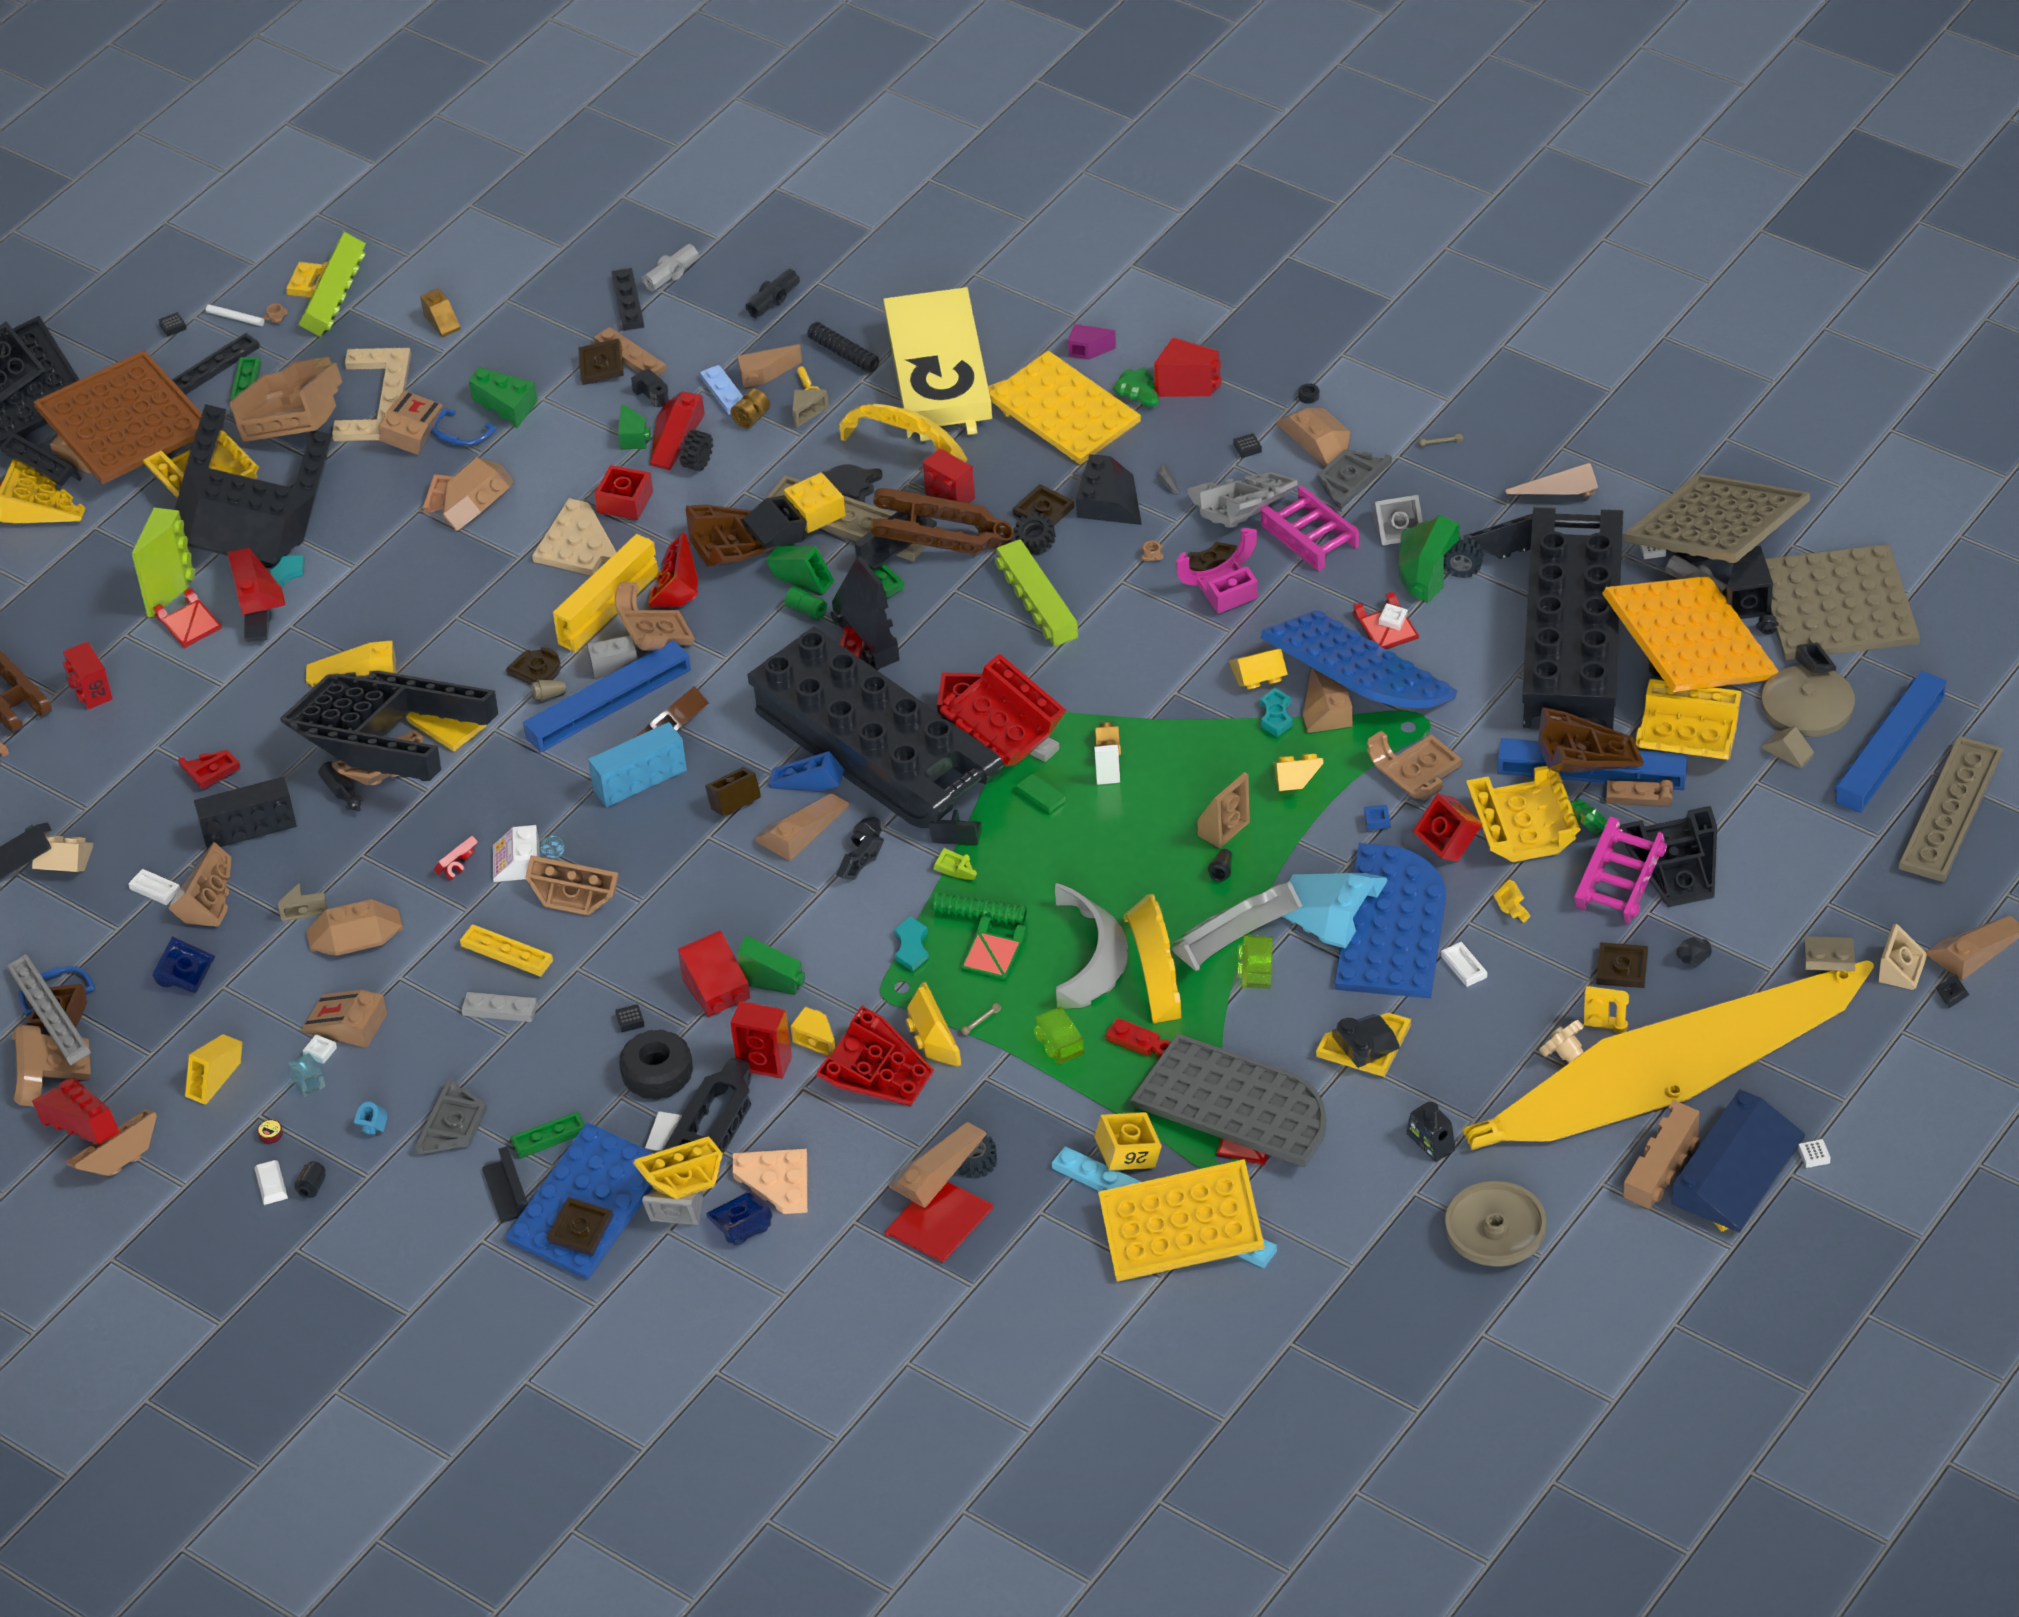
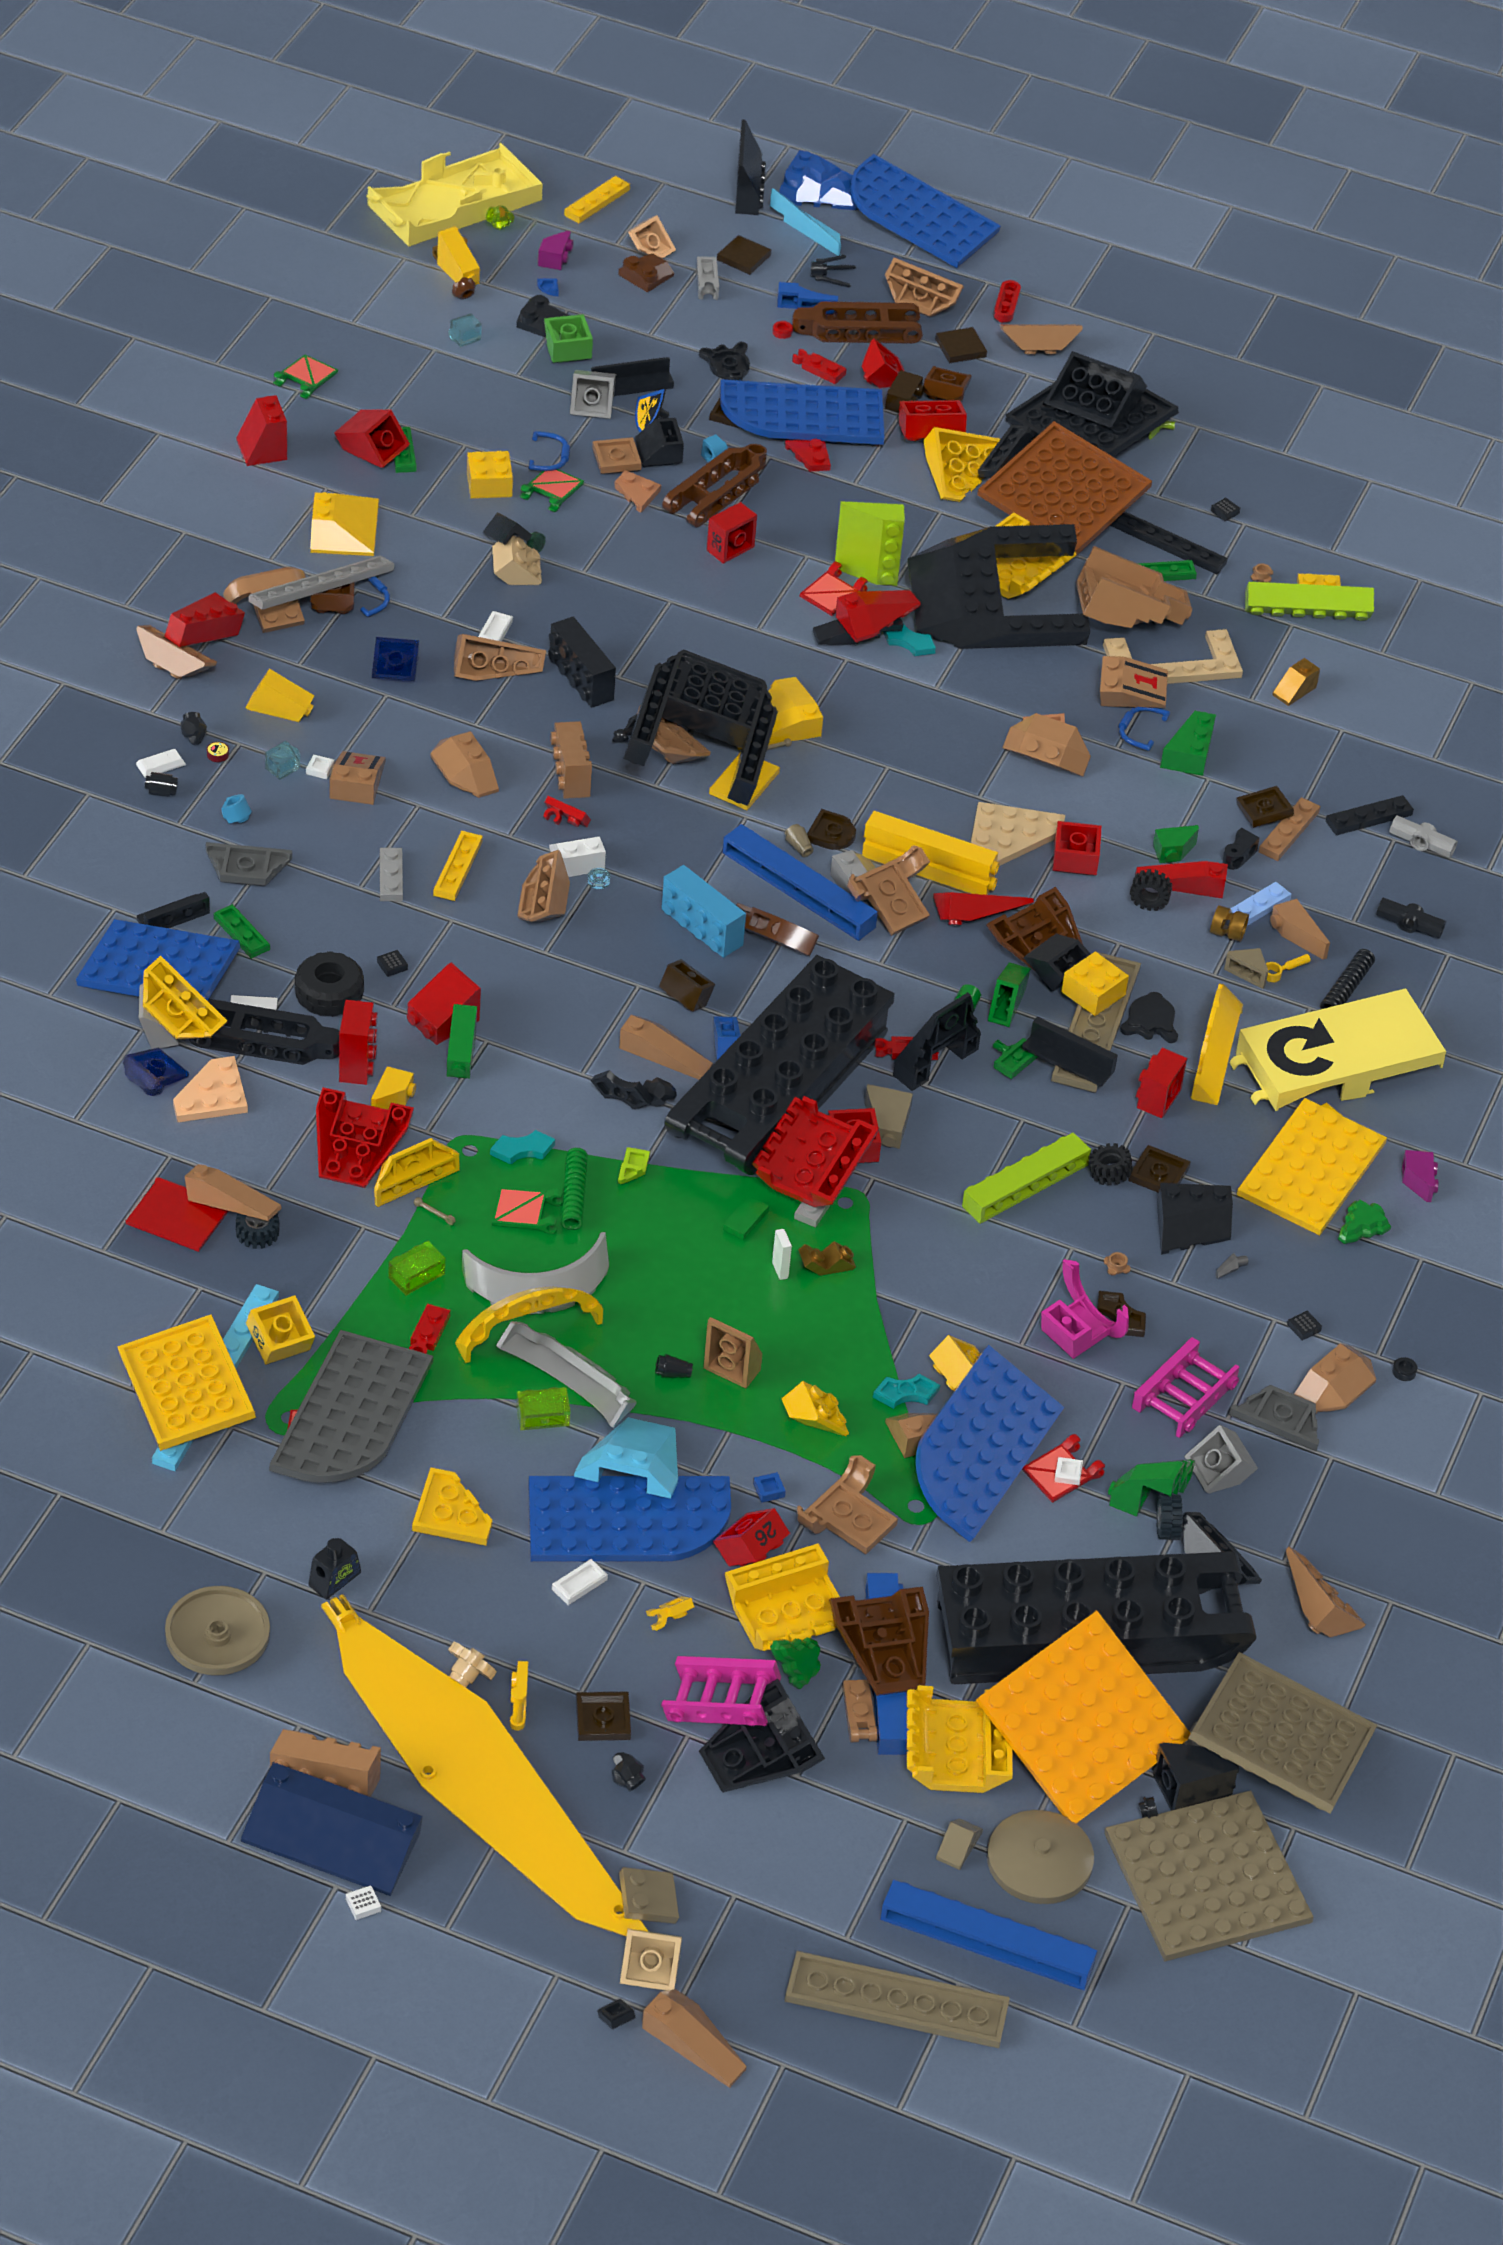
camera: 70 degrees right, 0 degrees up
red wing [178,750,241,790] -> none
white bar [206,304,264,326] -> none
dark tan slope [278,883,328,922] -> none
dark brown tile [547,1197,614,1257] -> none
reddish brown piece [870,488,1014,555] -> none
black panel [929,810,982,845] -> none
red slope [1154,337,1222,397] -> none
light grey wedge [1187,472,1298,527] -> none
black slope [1332,1014,1400,1068] -> none
dark tan hinge [1418,434,1463,447] -> none
black slope [1795,642,1836,674] -> none
none -> black rock [180,712,207,745]
none -> medium nougat wedge [550,721,592,799]
none -> dark tan slope [865,1084,913,1149]

